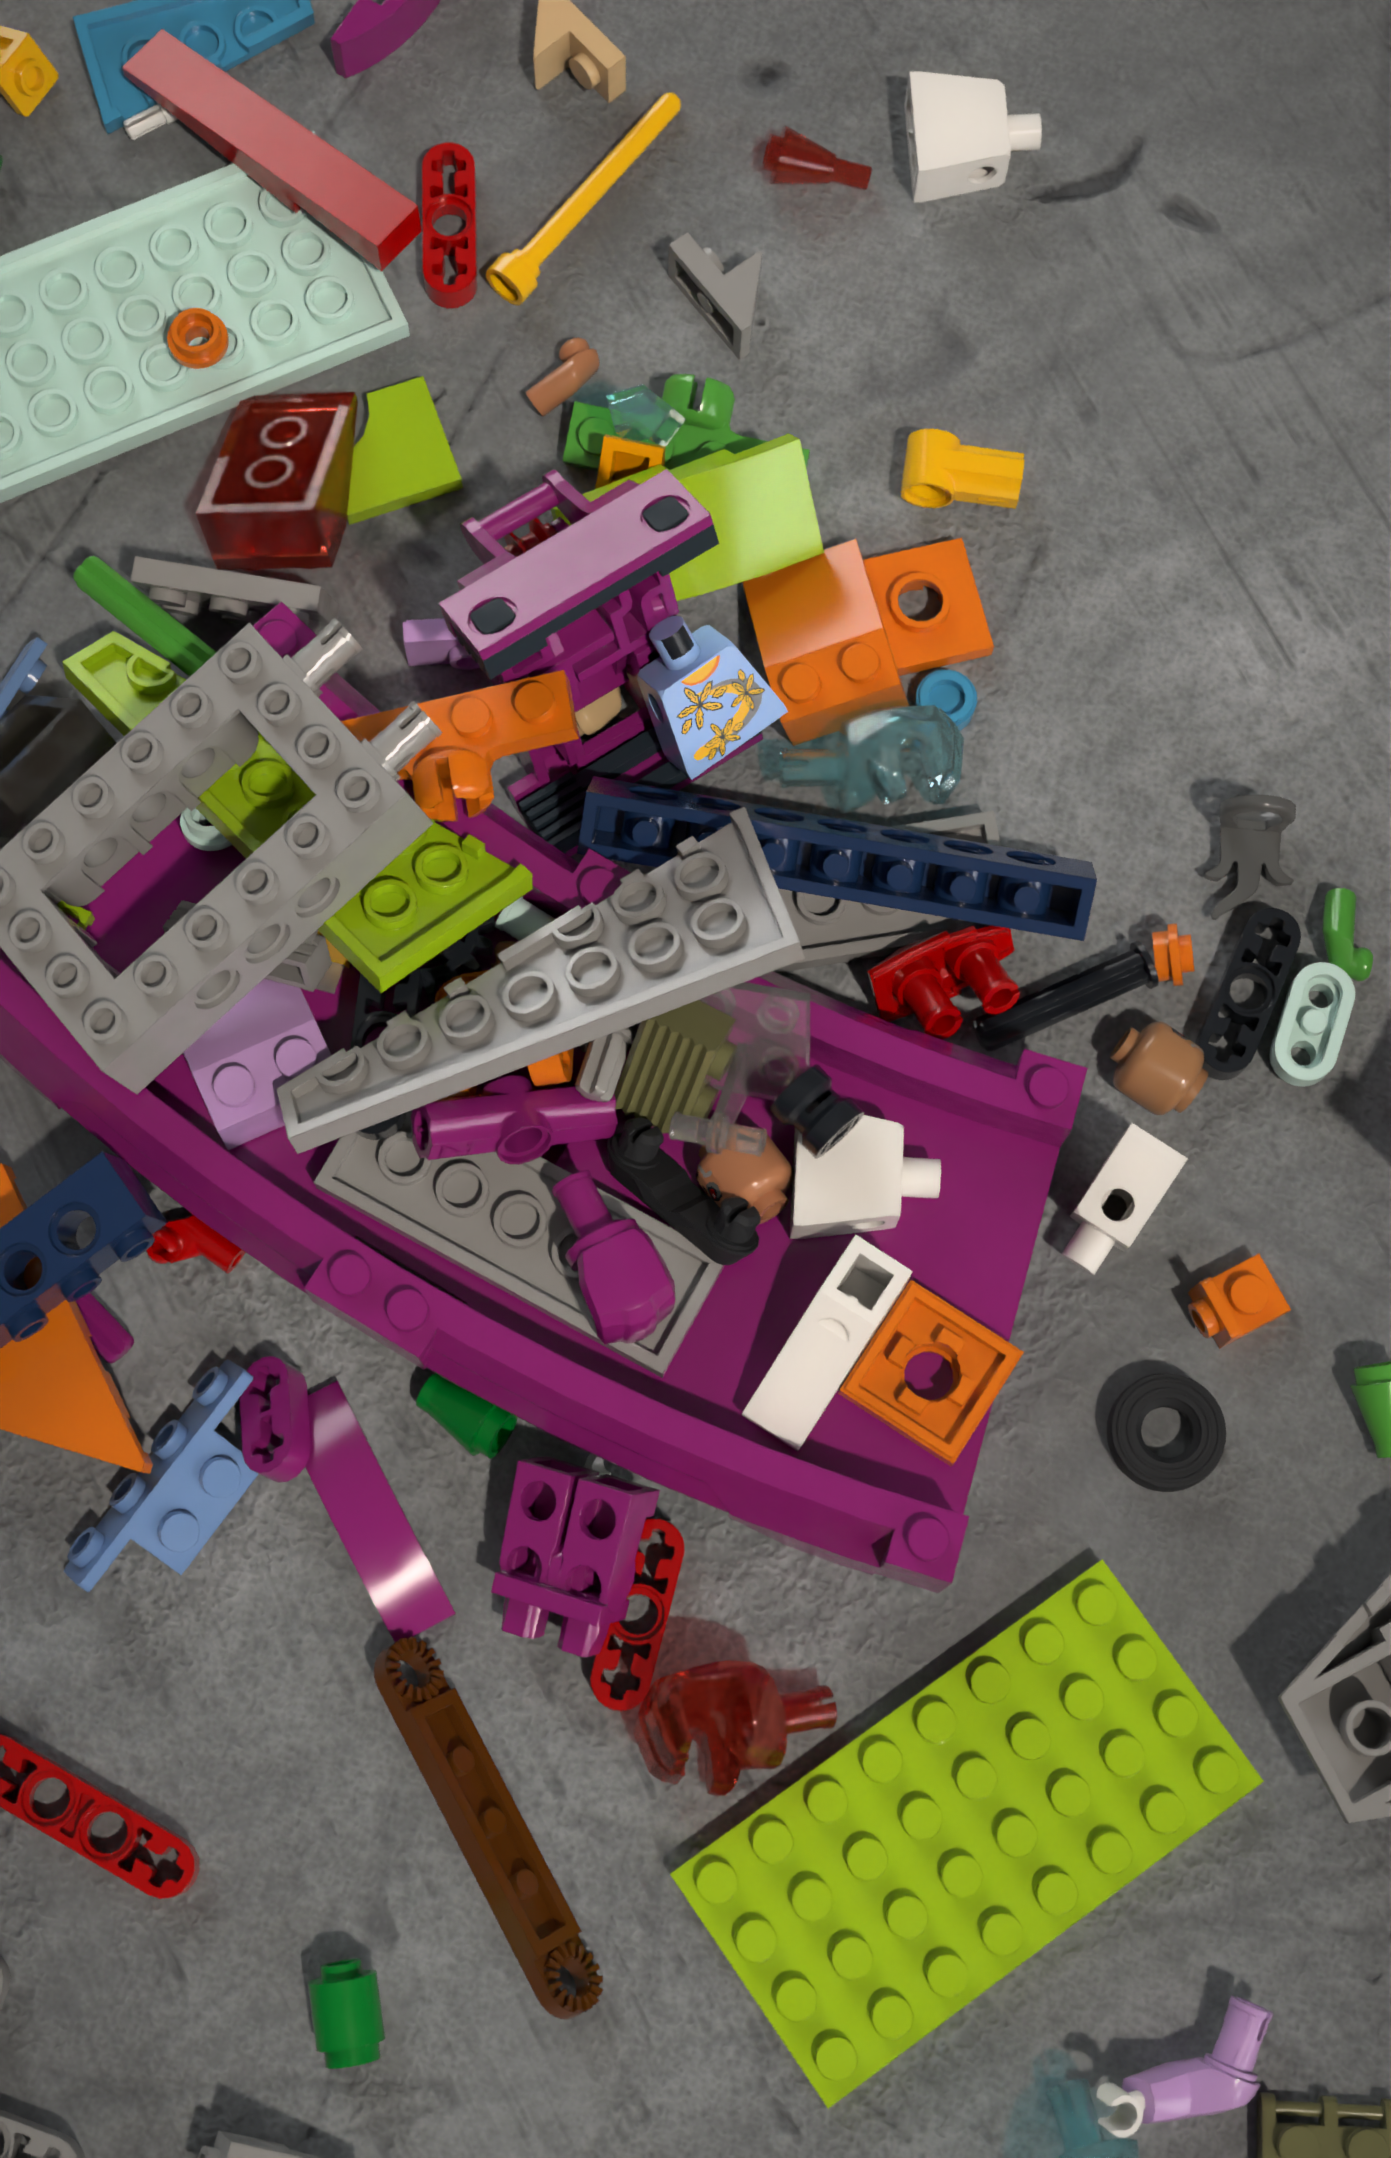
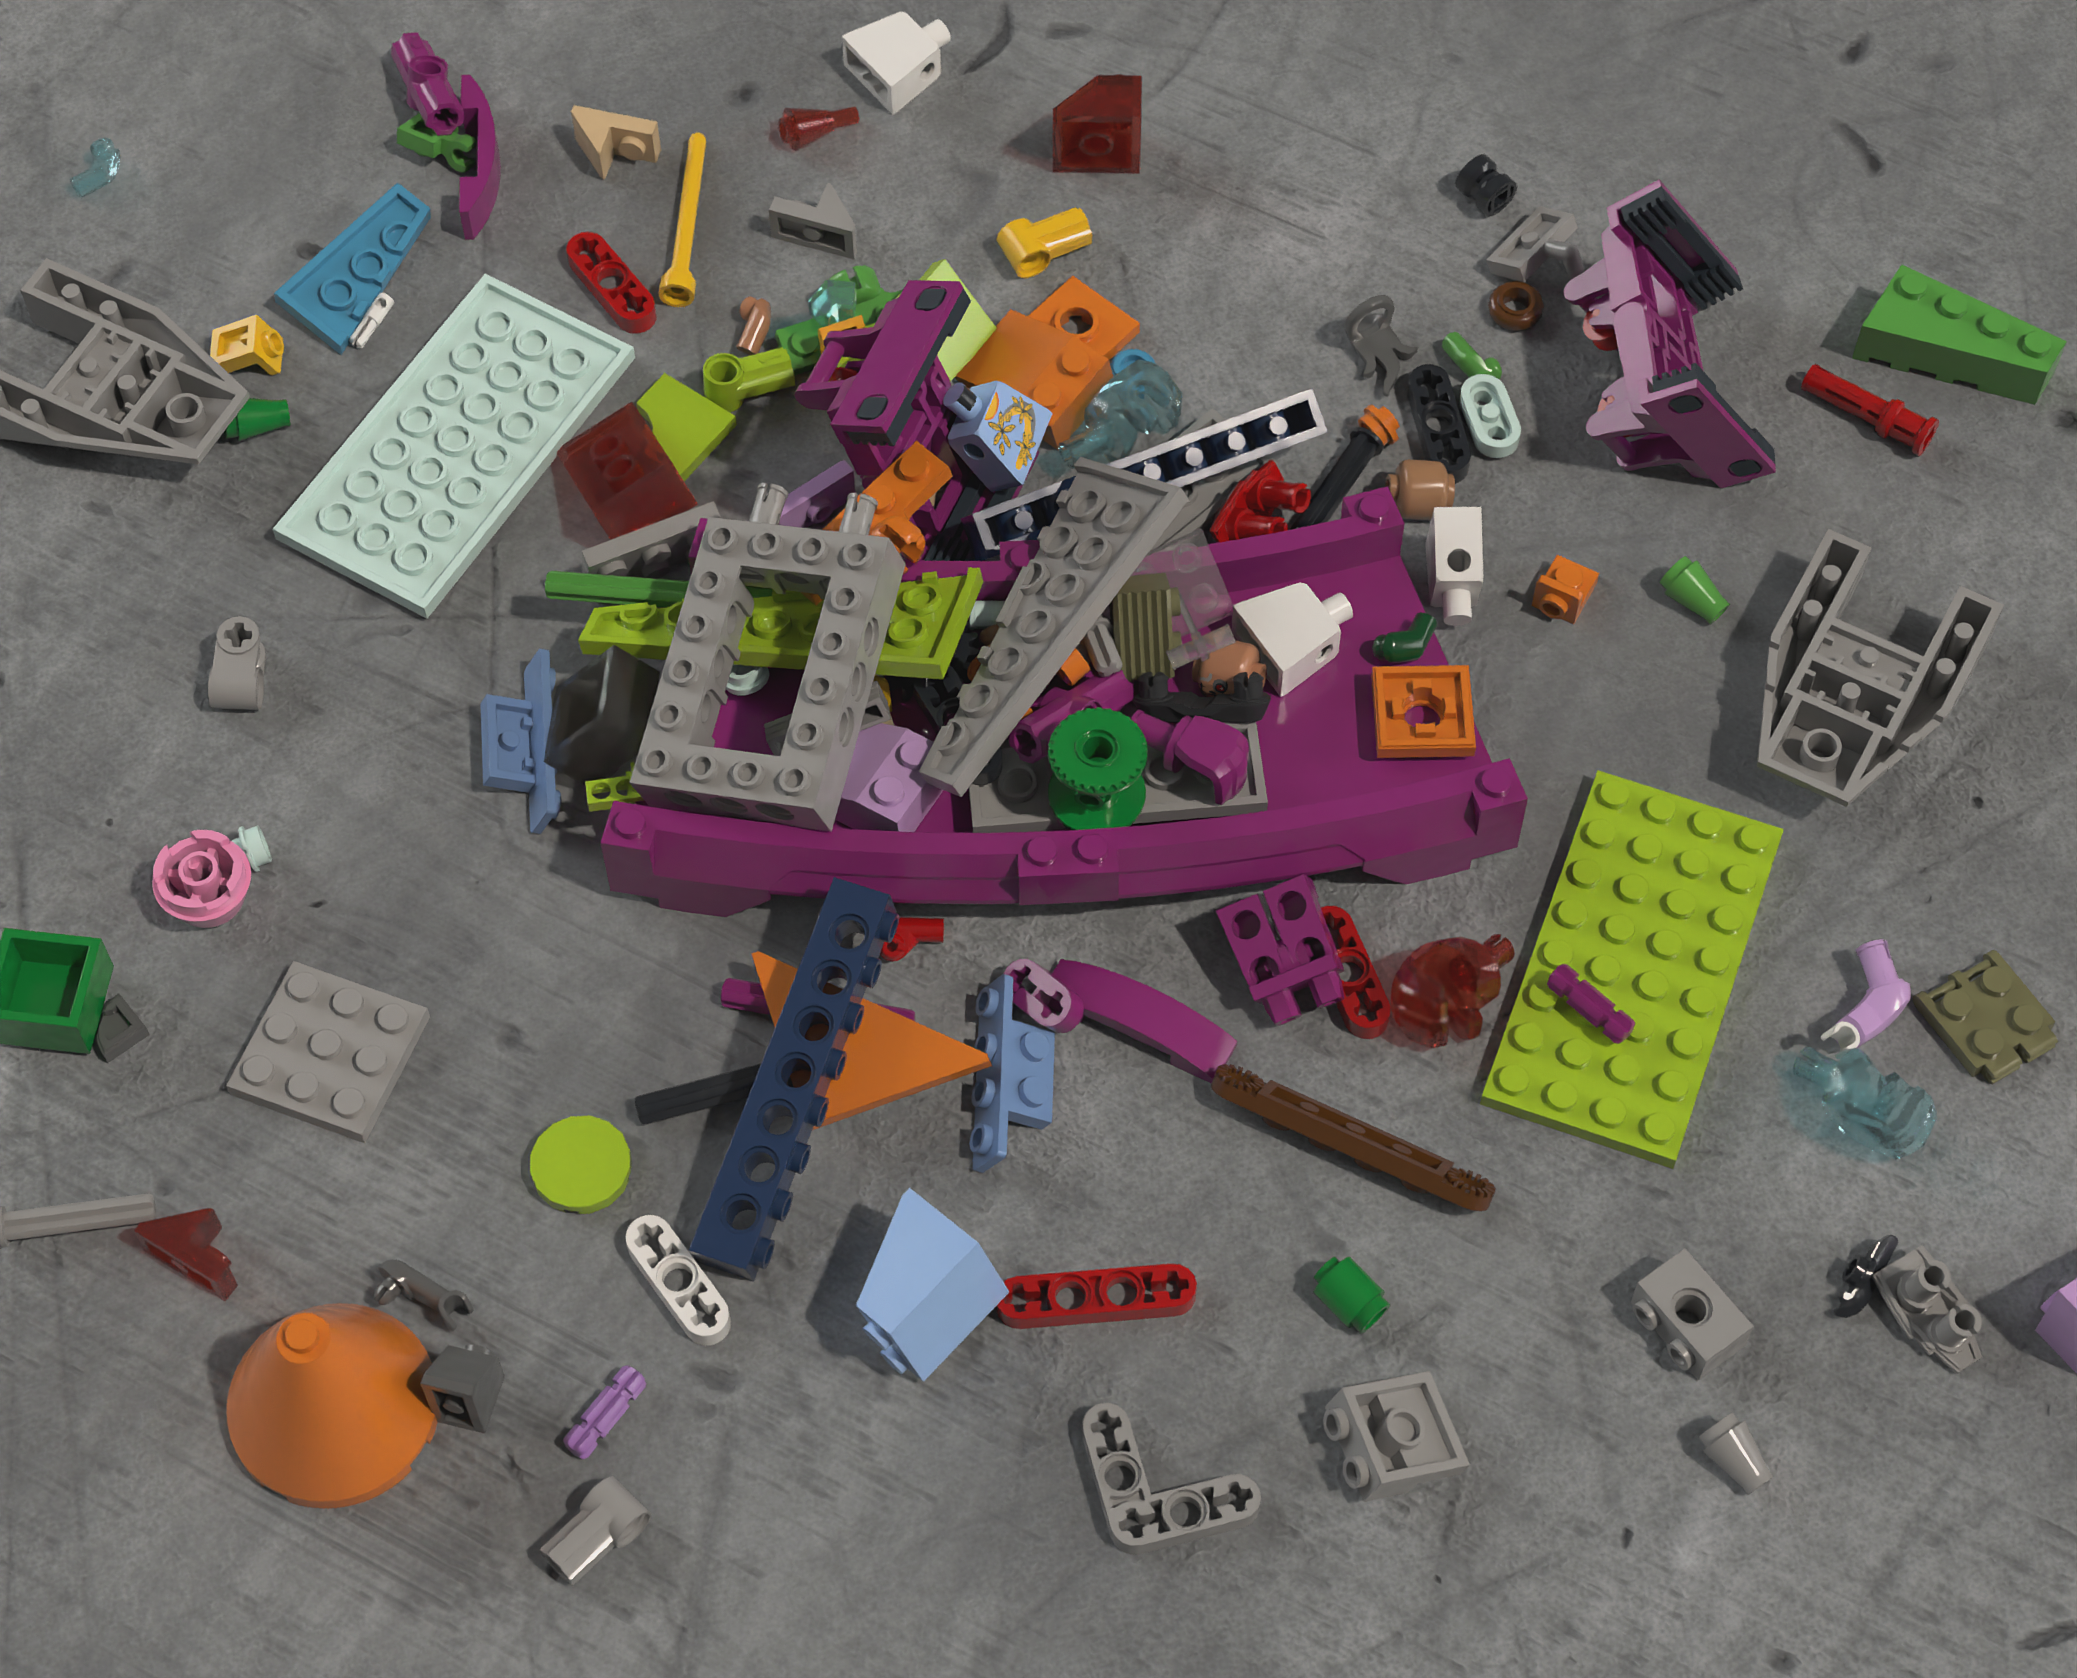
camera: 30 degrees left, 15 degrees down
slope [122,29,422,272] -> none
orange plate [167,308,229,369] -> none
green cone [416,1373,517,1458] -> none
white slope [742,1235,913,1452] -> none
black wheel [770,1064,864,1159] -> none
black tyre [1106,1373,1226,1492] -> none
none -> lime piece [703,347,795,413]
none -> green hose [1048,707,1148,830]
none -> clear red slope [1053,74,1142,174]
none -> dark green arm [1372,612,1437,663]
none -> magenta axle [1547,964,1635,1044]

